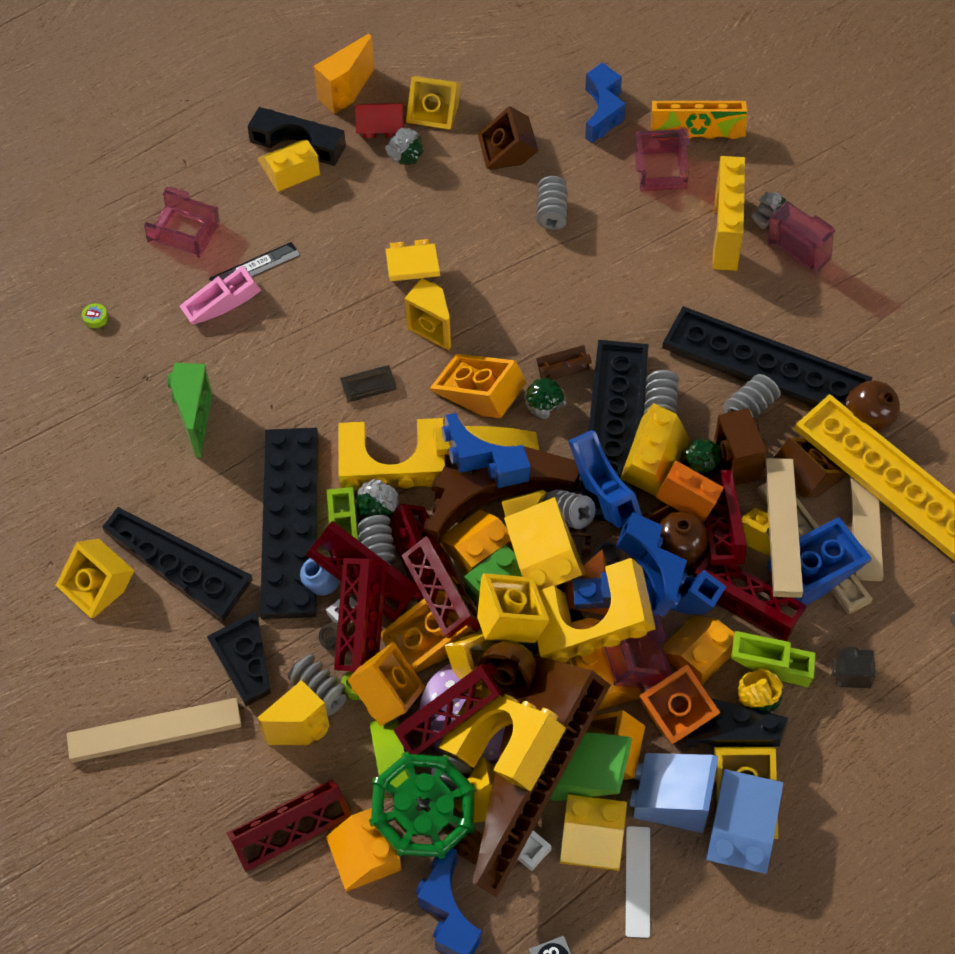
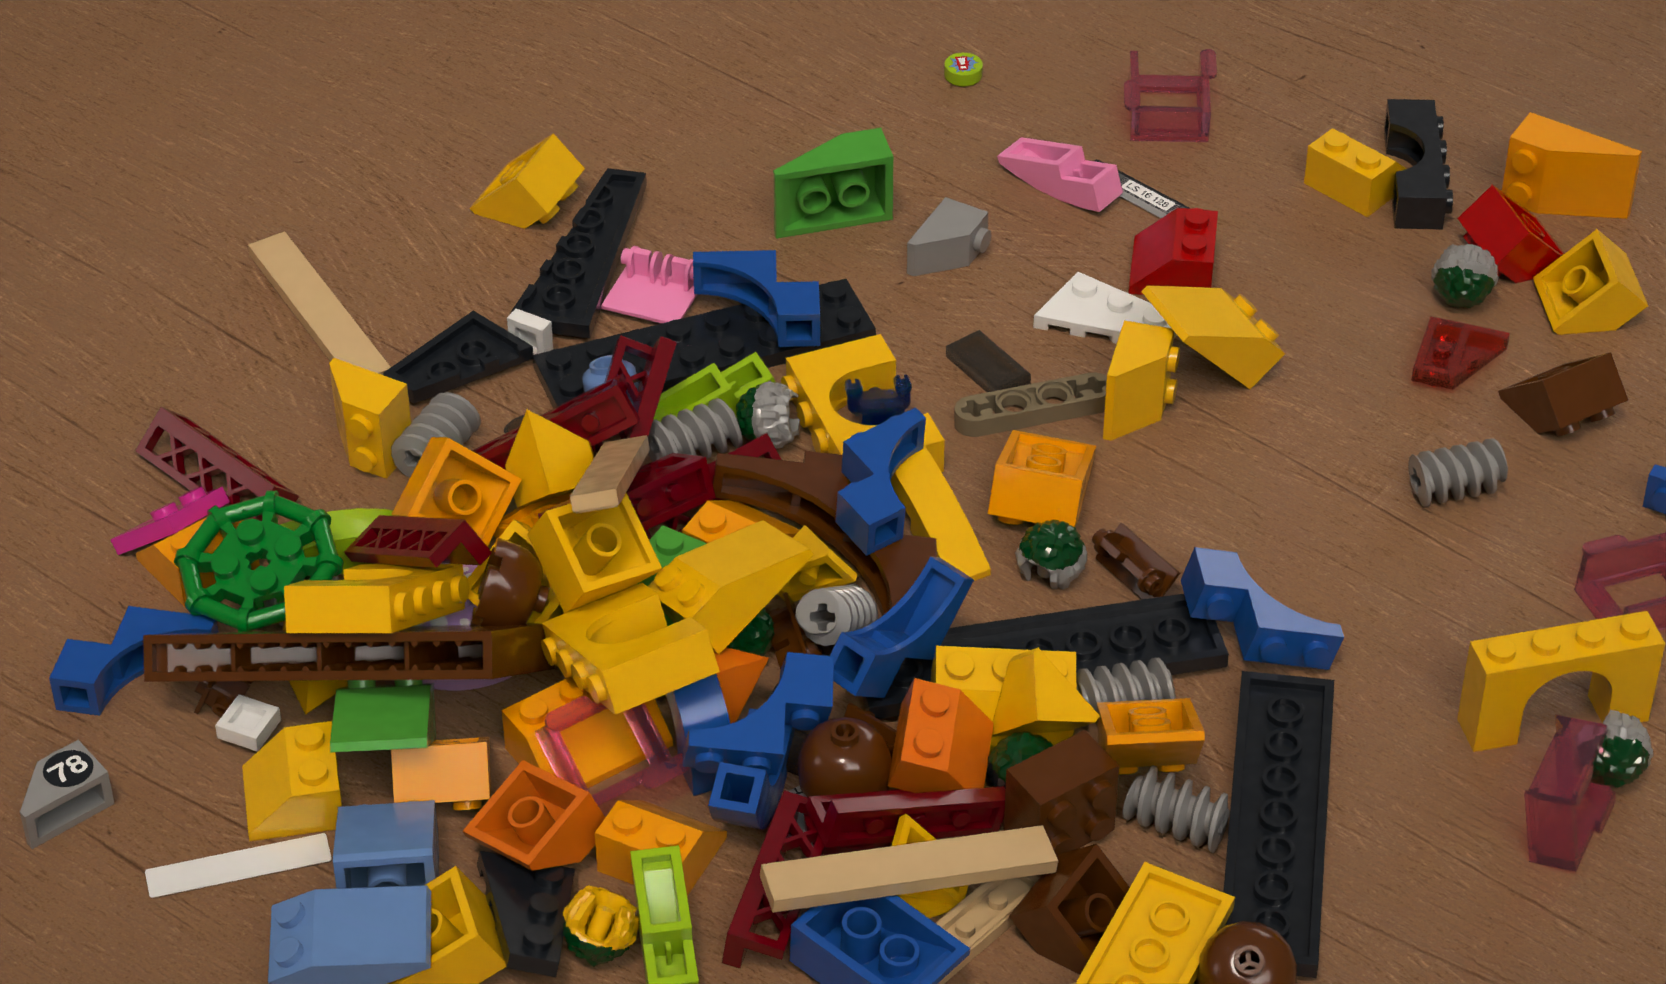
camera: 70 degrees right, 15 degrees down
none -> dark pink wing [110,486,230,555]
none -> yellow slope [505,409,594,508]
none -> white plate [507,309,553,355]
none -> tan tile [570,435,650,514]
none -> bright pink hinge [601,246,697,324]
none -> blue arch [693,250,820,347]
none -> piece [844,374,912,425]
none -> light grey slope [907,197,991,276]
none -> dark tan beam [954,372,1107,437]
none -> yellow slope [992,647,1100,736]
none -> white wing [1033,272,1177,344]
none -> light orange slope [1097,698,1205,774]
none -> red slope [1128,208,1218,295]
none -> blue arch [1181,547,1344,670]
none -> clear red wing [1411,316,1510,390]

